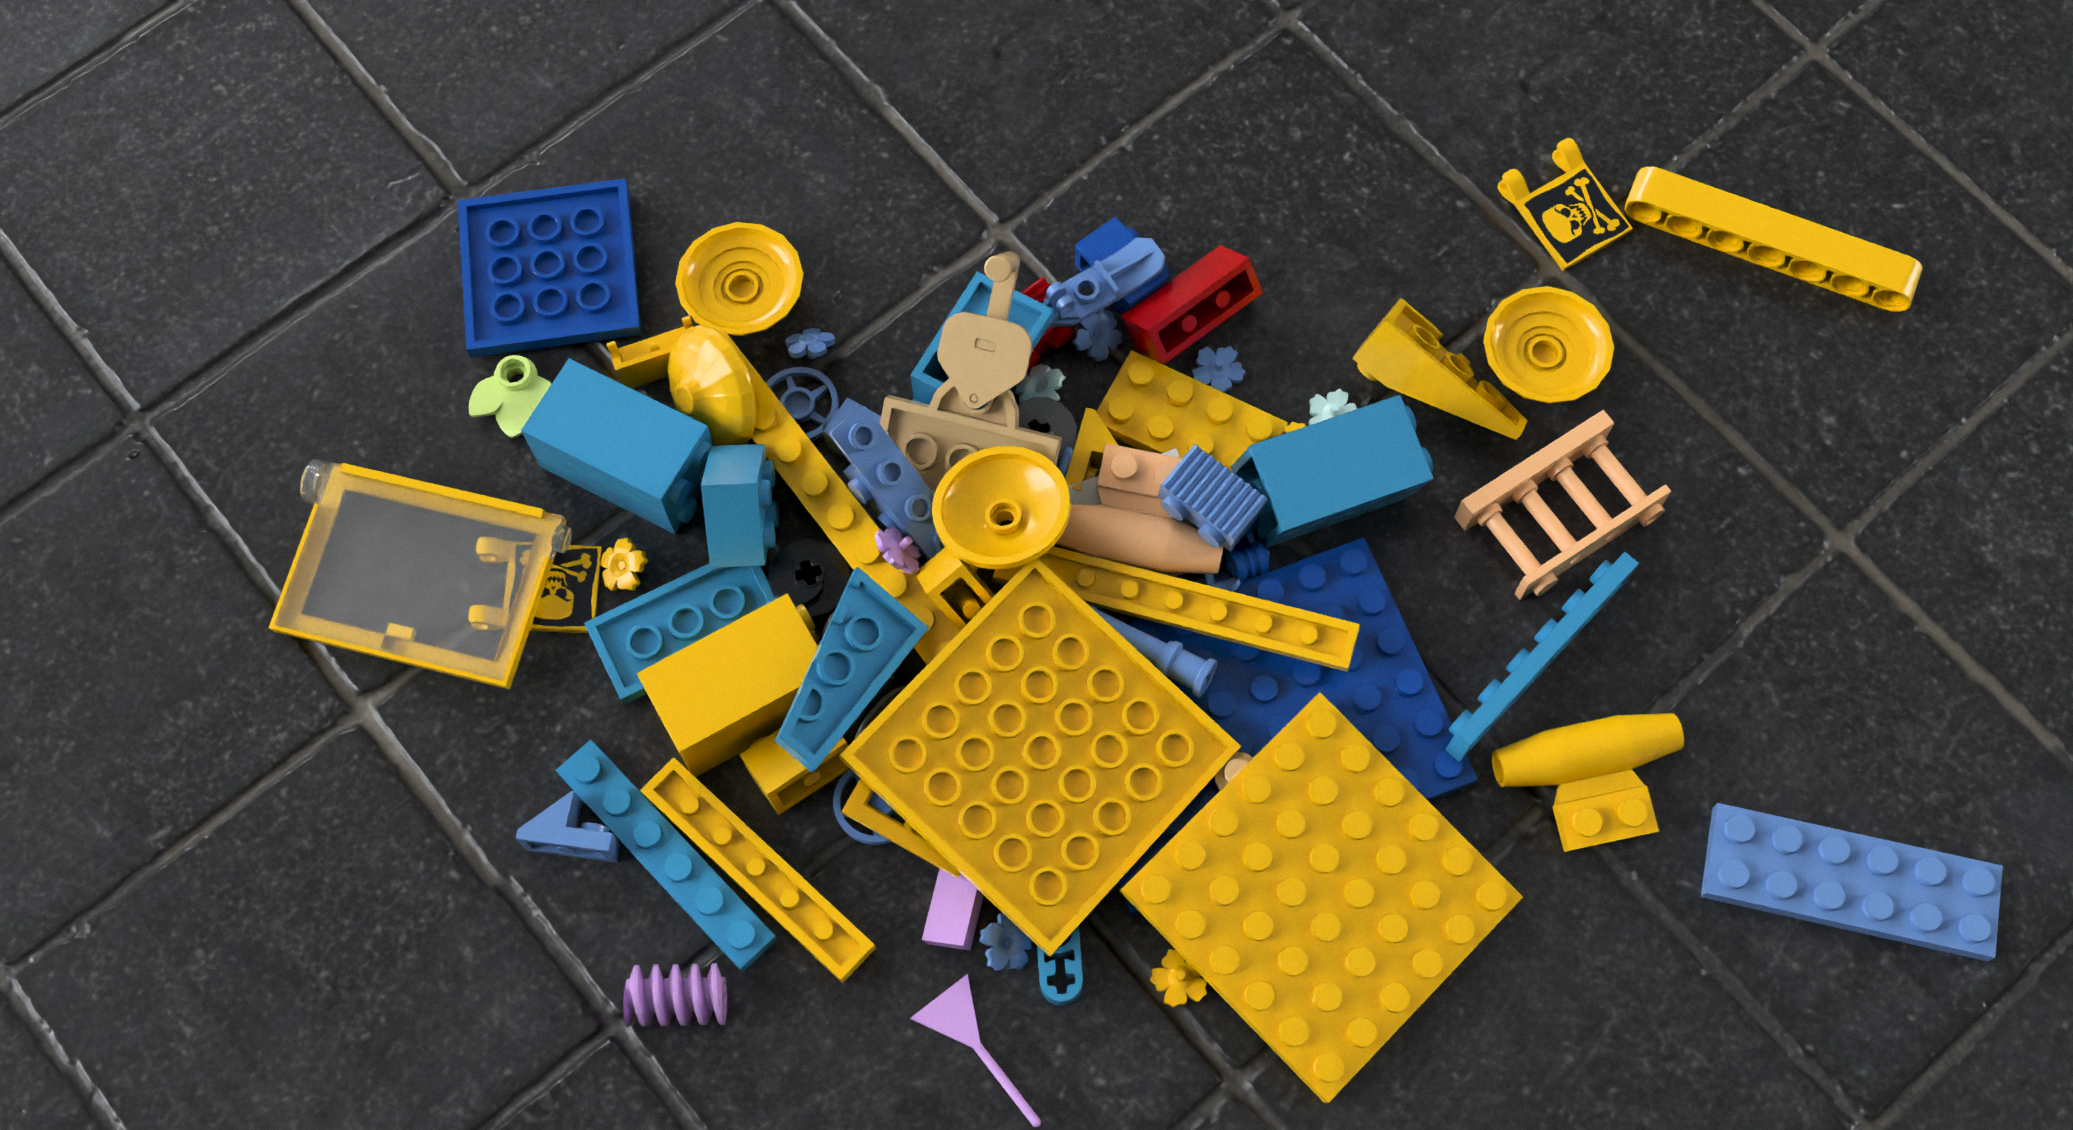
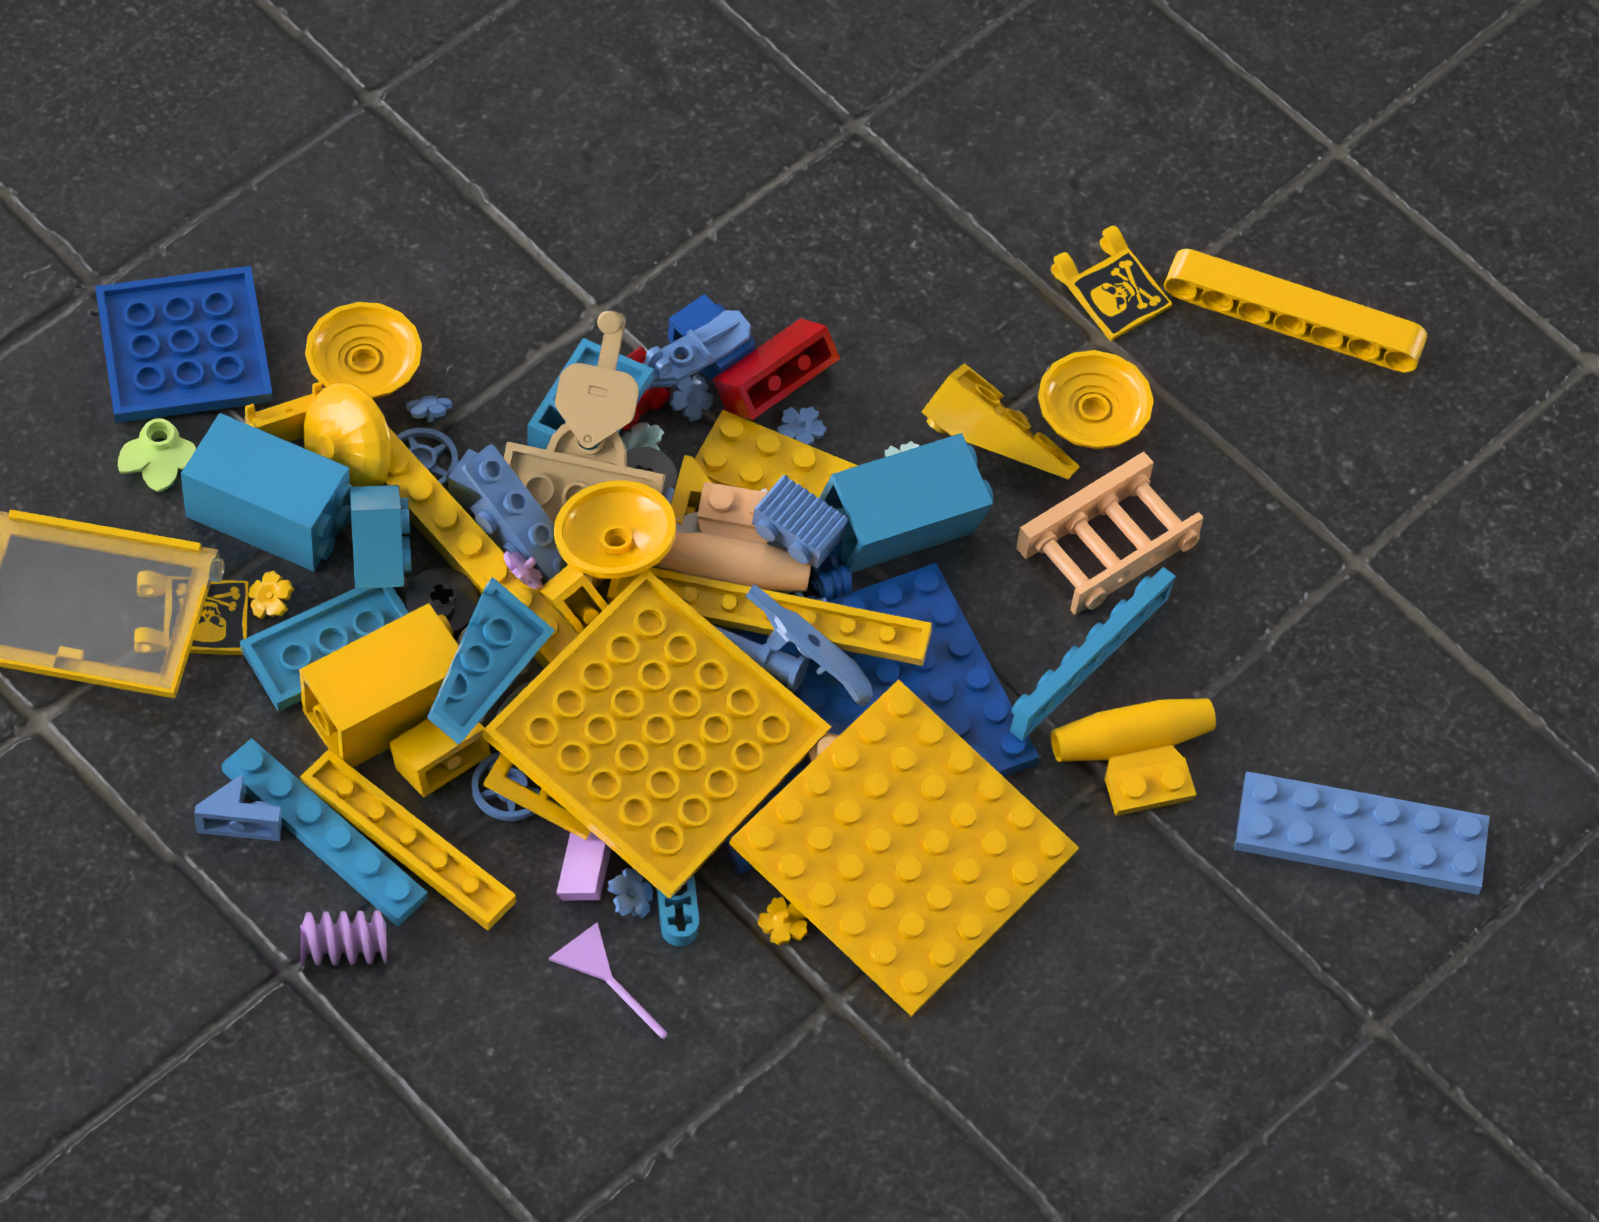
camera: 10 degrees left, 10 degrees down
none -> medium blue piece [746,584,873,706]

